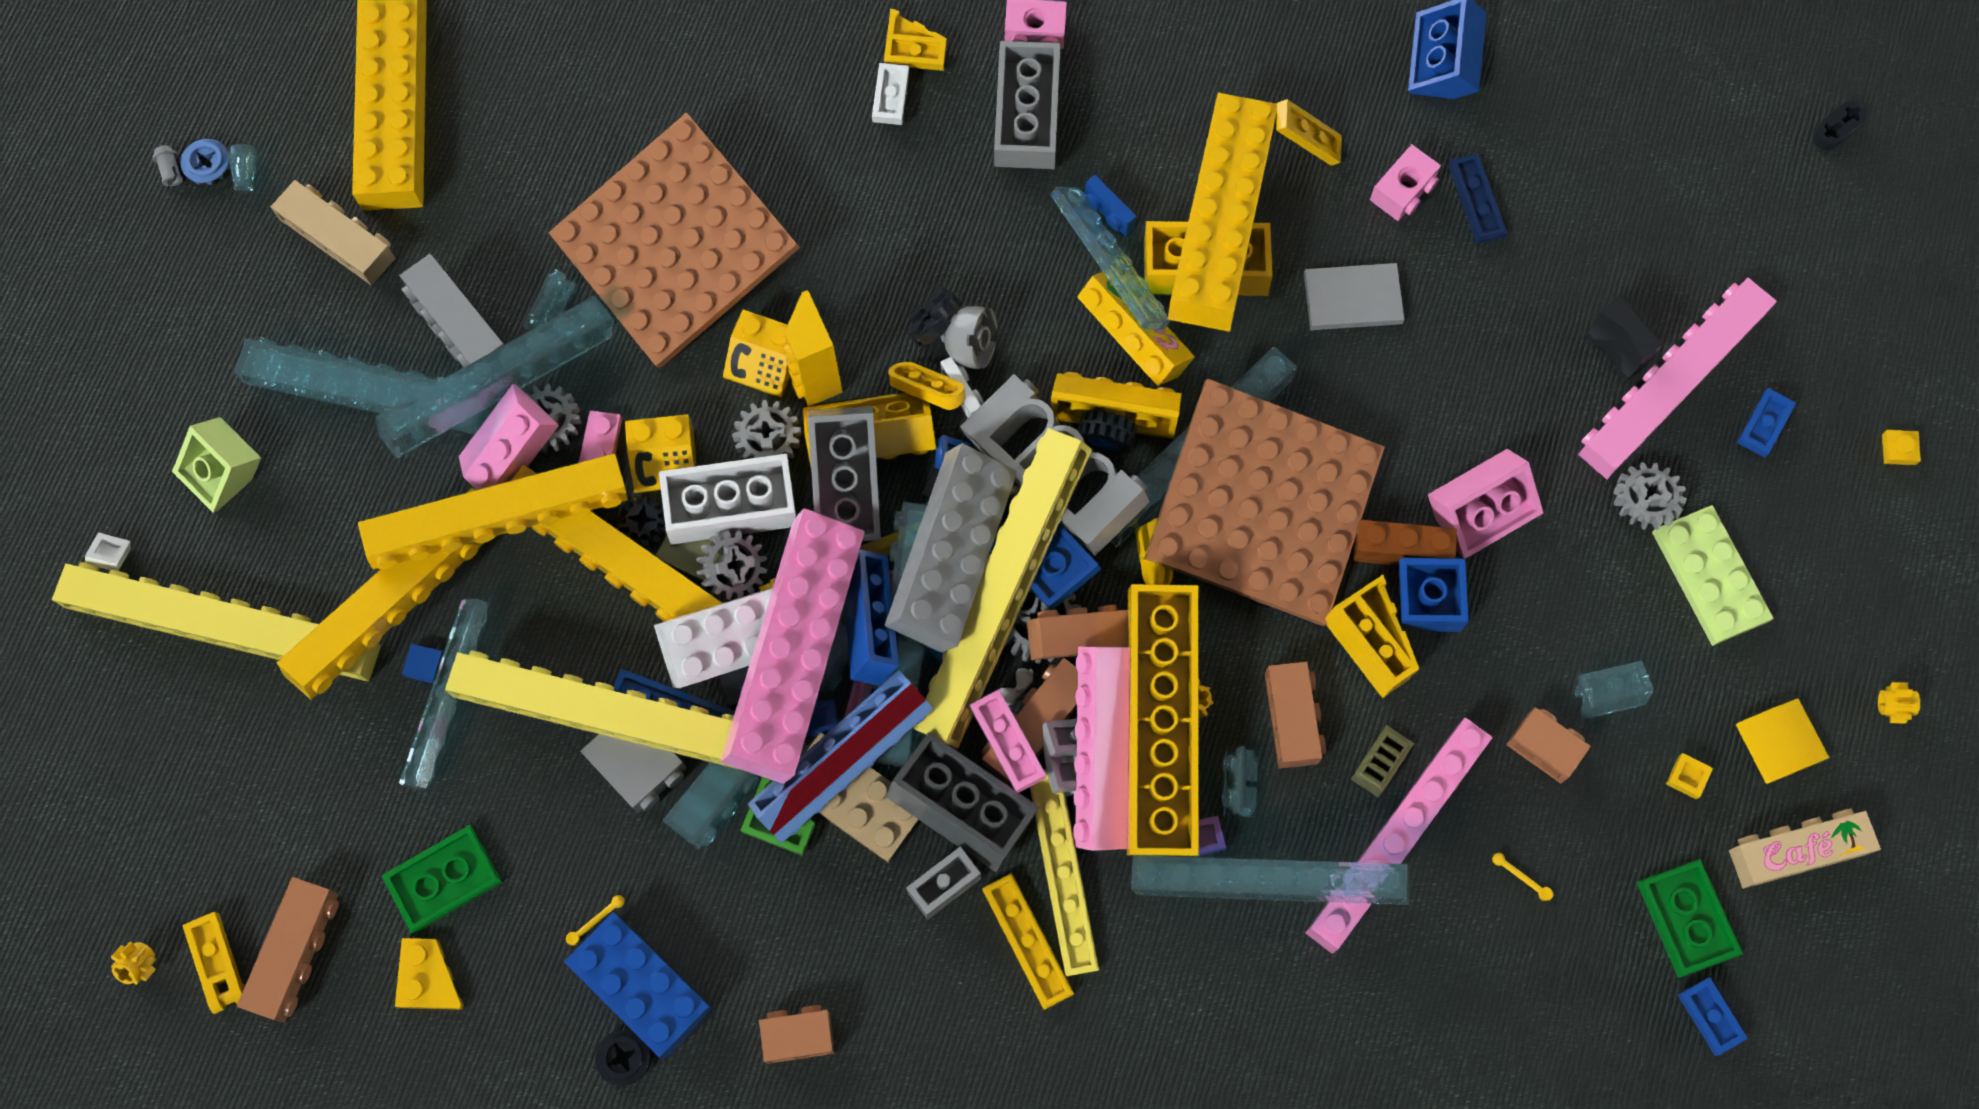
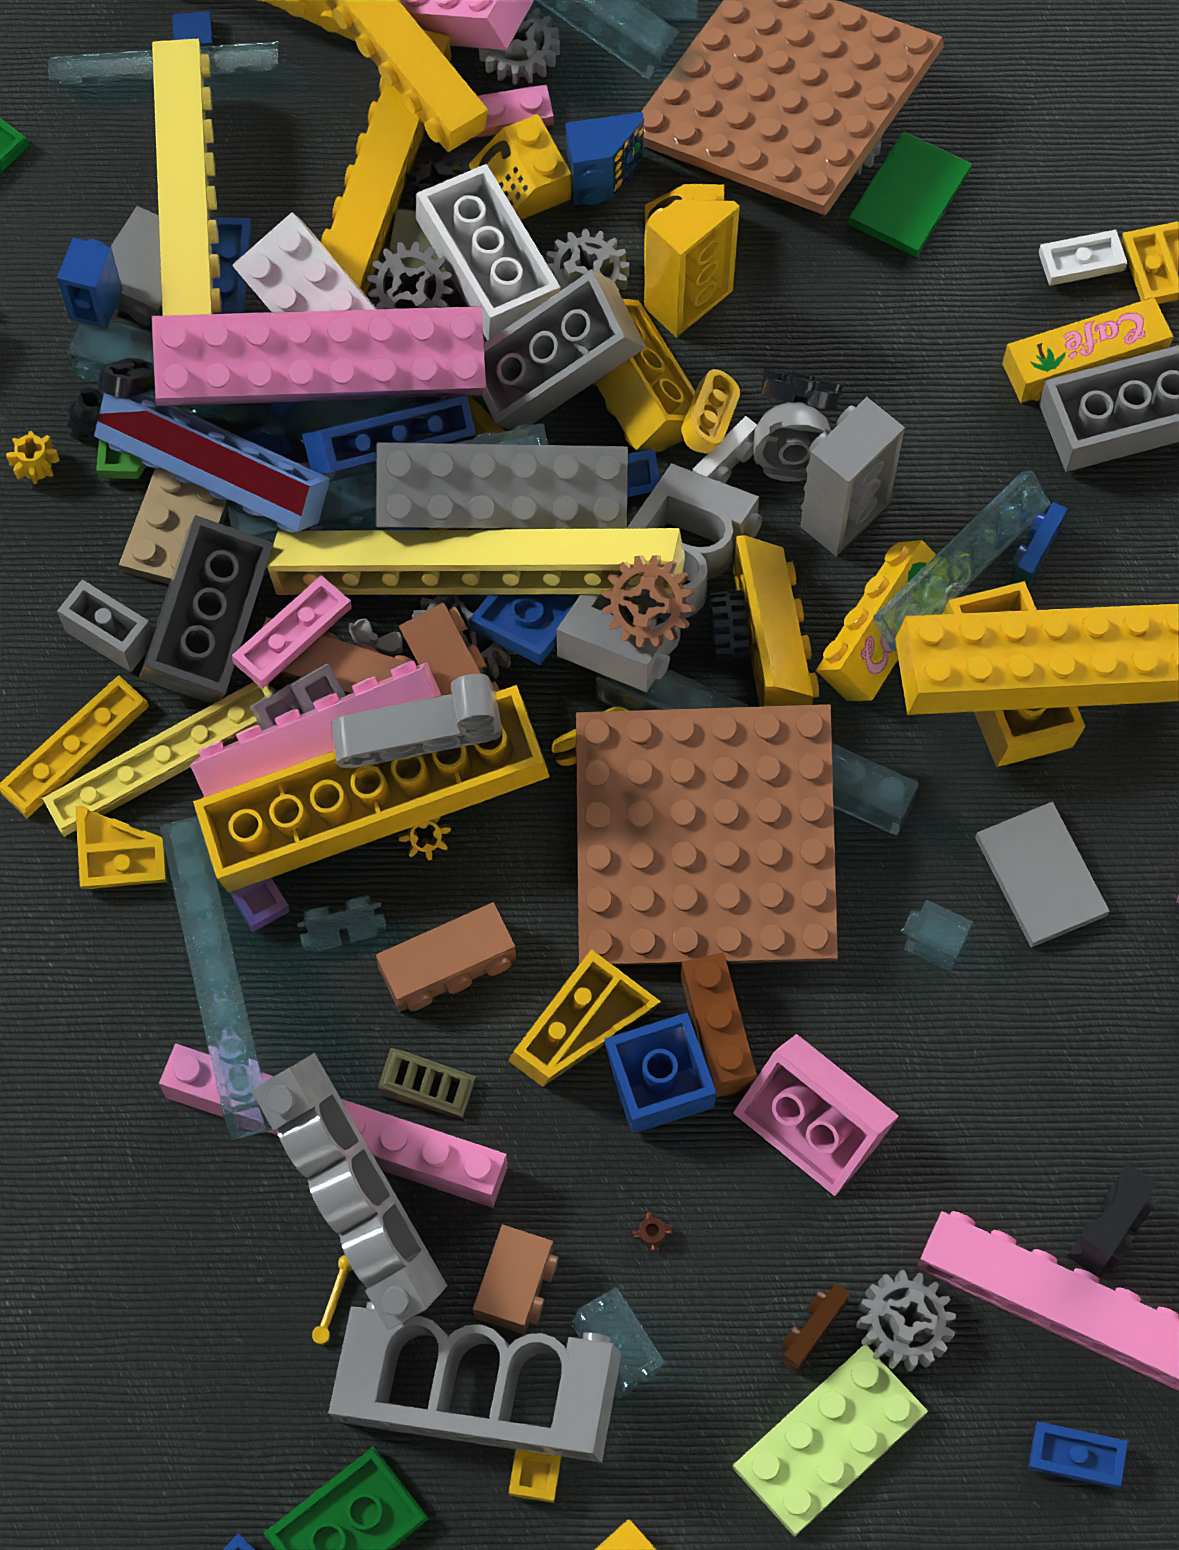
camera: 70 degrees right, 5 degrees down
none -> yellow gear [6,431,60,484]
none -> blue brick [57,238,123,329]
none -> black axle [67,387,103,439]
none -> yellow wing [75,806,167,889]
none -> black beam [98,358,155,398]
none -> light grey fence [251,1053,447,1331]
none -> light grey fence [328,1302,622,1463]
none -> light grey beam [331,674,502,768]
none -> blue slope [565,112,644,205]
none -> nougat gear [602,555,696,647]
none -> copper piece [633,1212,672,1252]
none -> reddish brown plate [780,1283,851,1374]
none -> light grey brick [800,397,905,557]
none -> green tile [848,131,972,258]
none -> clear light blue brick [902,899,973,971]
none -> yellow brick [1002,297,1173,403]

